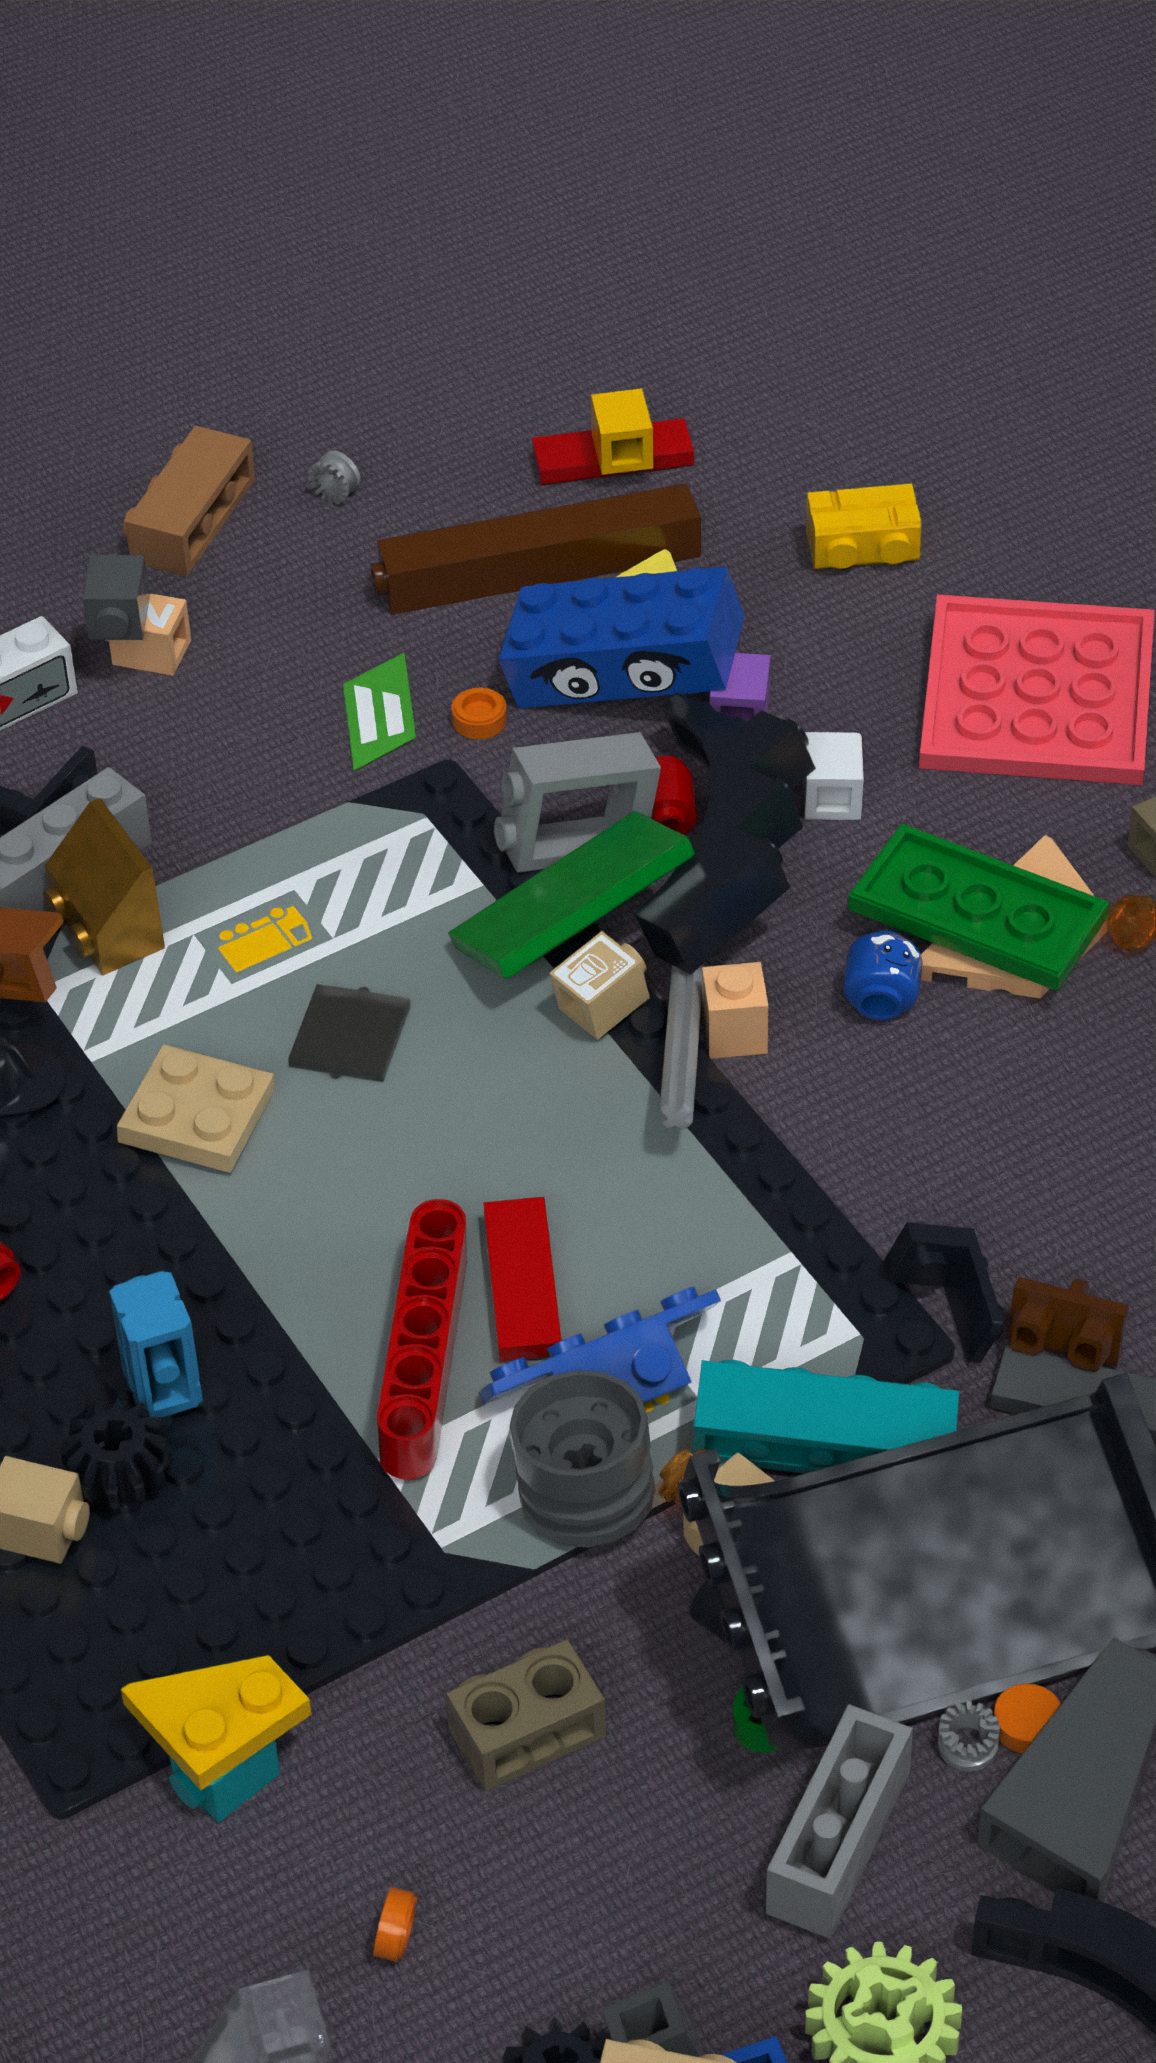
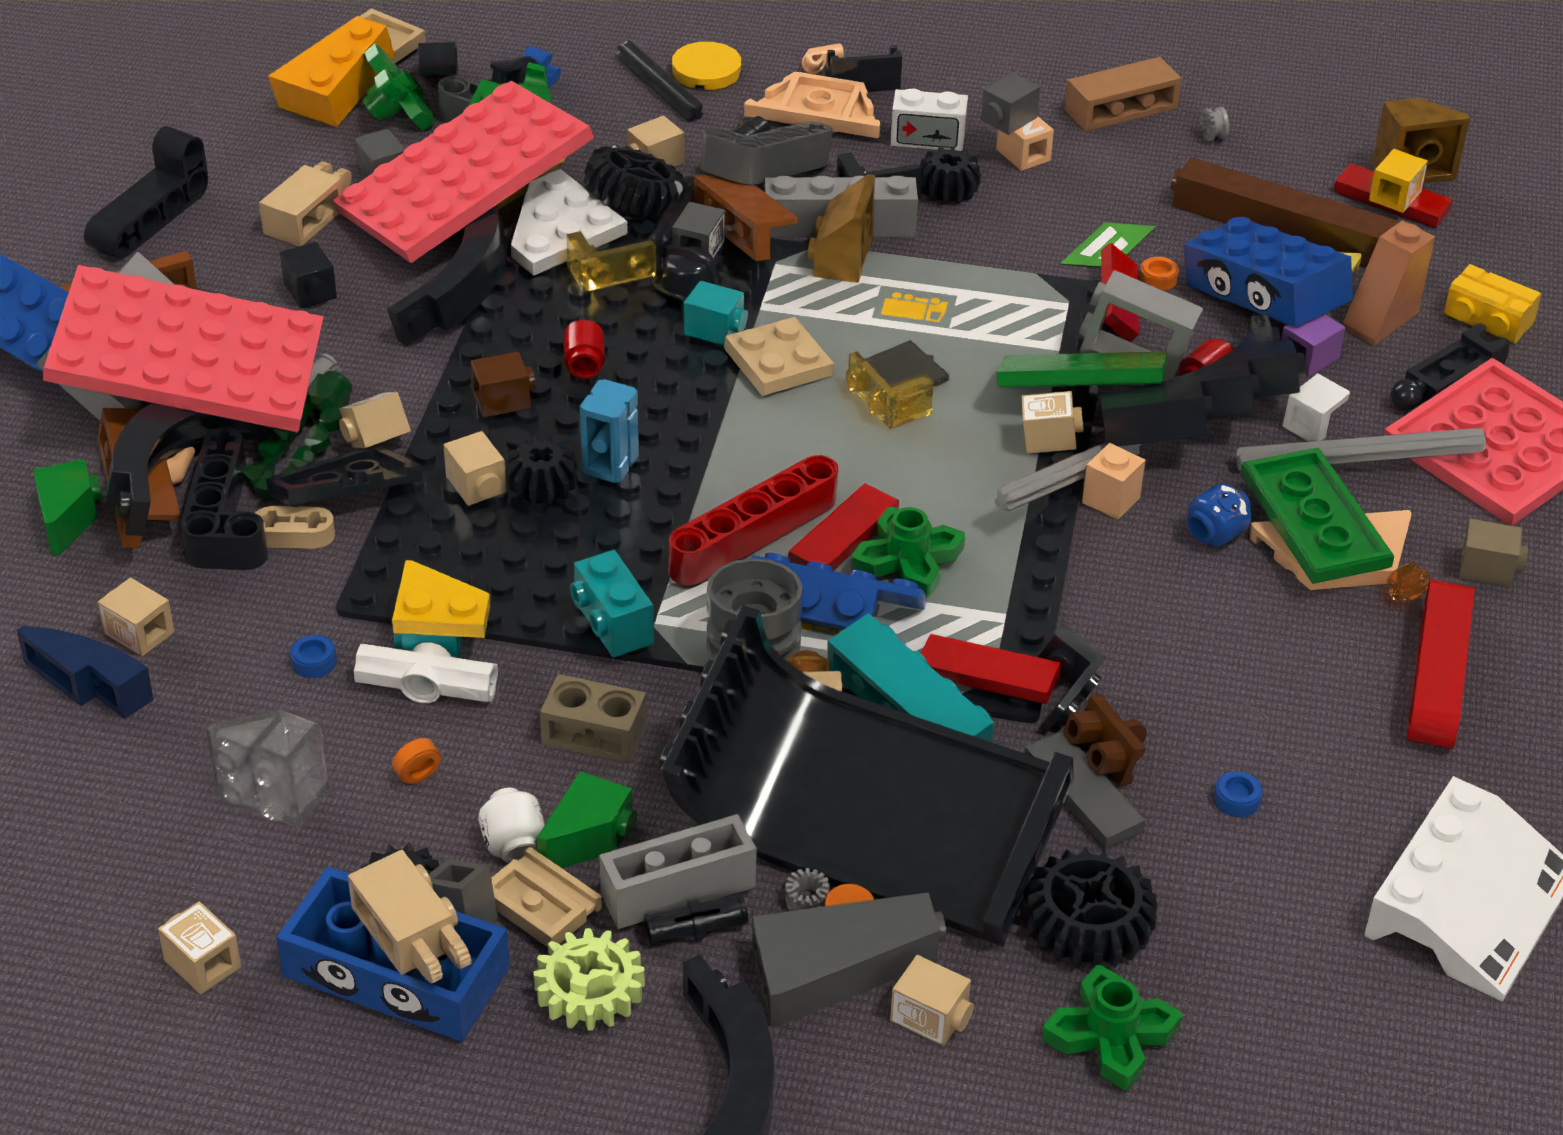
camera: 40 degrees right, 5 degrees down
none -> blue tile [290,635,337,678]
none -> white piece [354,643,498,703]
none -> white head [478,788,545,863]
none -> tan plate [491,847,602,947]
none -> green slope [537,772,637,868]
none -> teal brick [570,549,654,658]
none -> black pin [644,893,749,946]
none -> teal brick [684,281,748,345]
none -> clear yellow bracket [846,351,933,429]
none -> green plant [851,507,965,597]
none -> black gear [920,146,981,204]
none -> red tile [921,634,1060,704]
none -> red tile [1101,243,1139,342]
none -> light grey axle [1235,428,1486,471]
none -> nougat slope [1343,220,1435,346]
none -> pearl gold slope [1372,98,1470,183]
none -> black plate [1391,324,1509,411]

